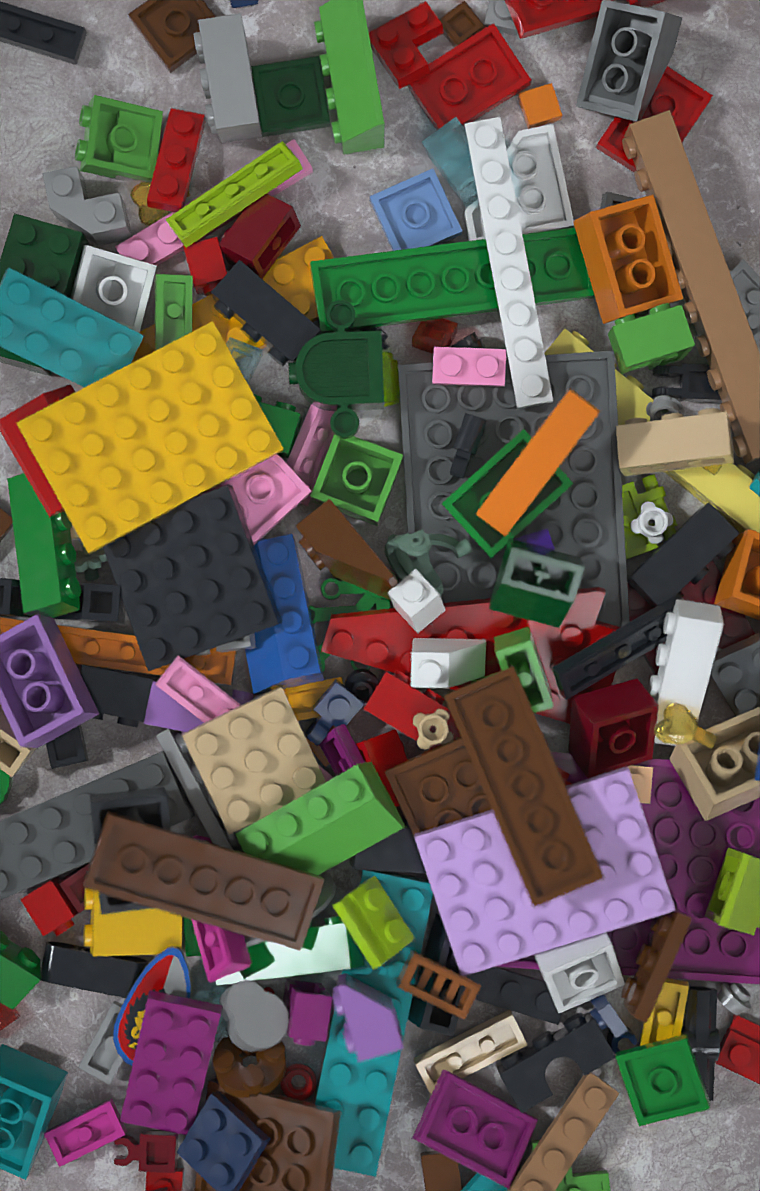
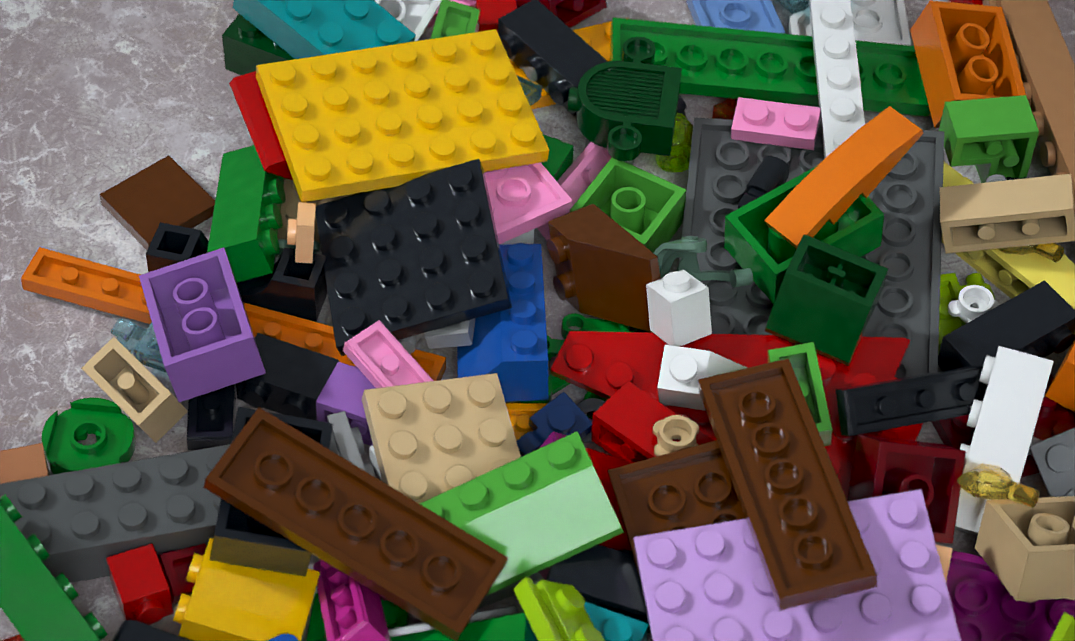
camera: 10 degrees right, 35 degrees down
none -> light nougat plate [287,202,316,263]

